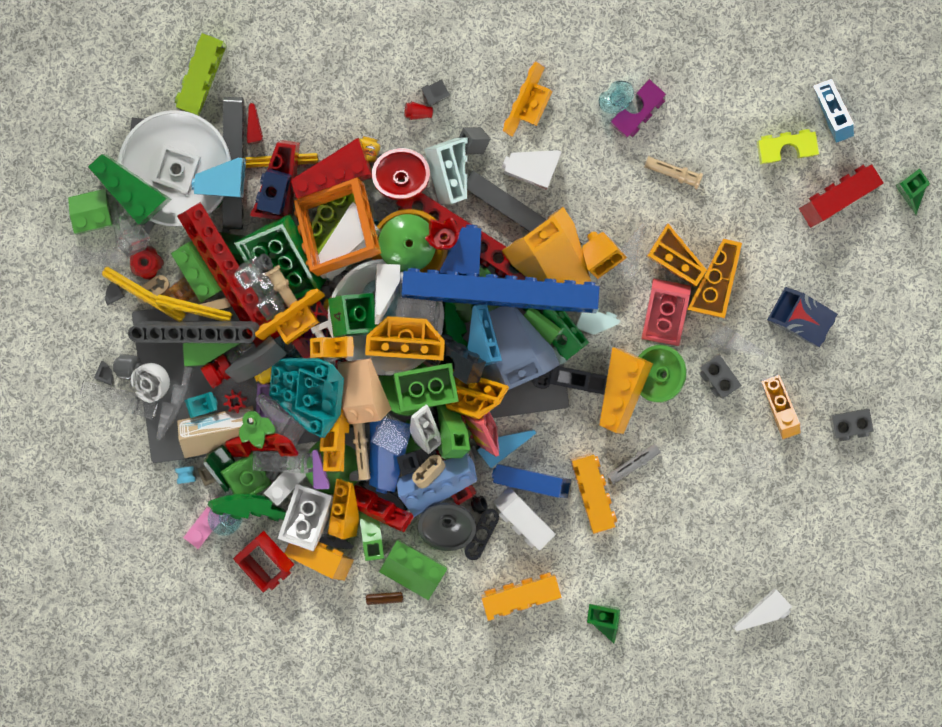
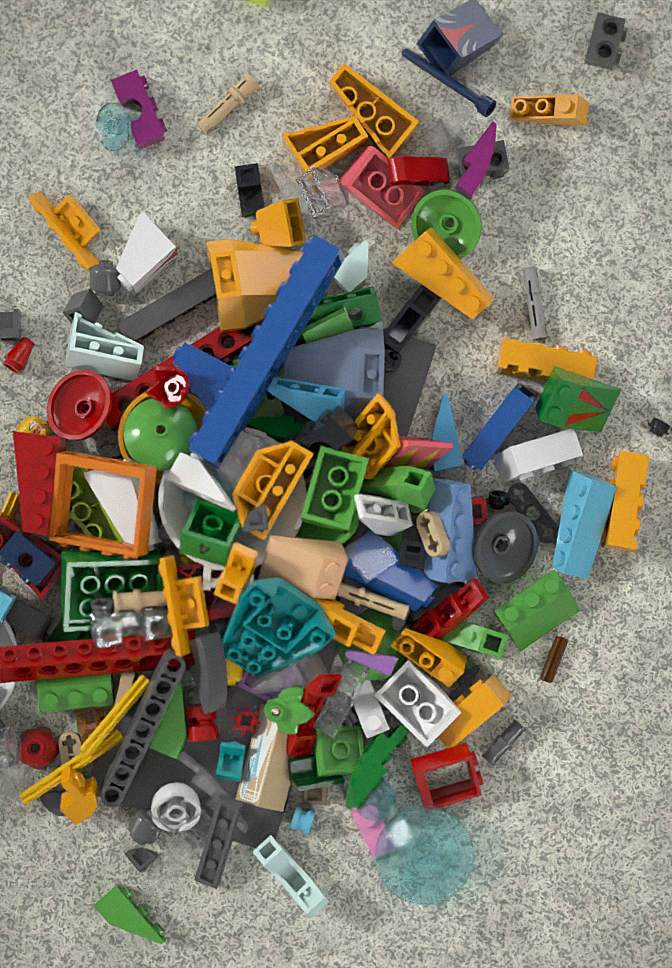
camera: 65 degrees left, 5 degrees down
none -> light orange brick [60,765,98,825]
none -> dark grey head [89,260,121,296]
none -> bright green slope [93,884,166,944]
none -> dark grey tile [195,794,244,889]
none -> black slope [234,163,265,217]
none -> dark grey tile [243,504,268,532]
none -> light aqua arch [253,835,329,919]
none -> clear torso [296,167,349,219]
none -> clear light blue dish [375,806,474,905]
none -> red beam [388,156,450,186]
none -> dark blue piece [402,48,497,117]
none -> magenta slope [456,121,497,200]
none -> dark grey pin [482,719,526,766]
none -> green slope [535,366,621,432]
none -> medium azure wedge [552,469,617,579]
none -> black plate [648,417,671,438]

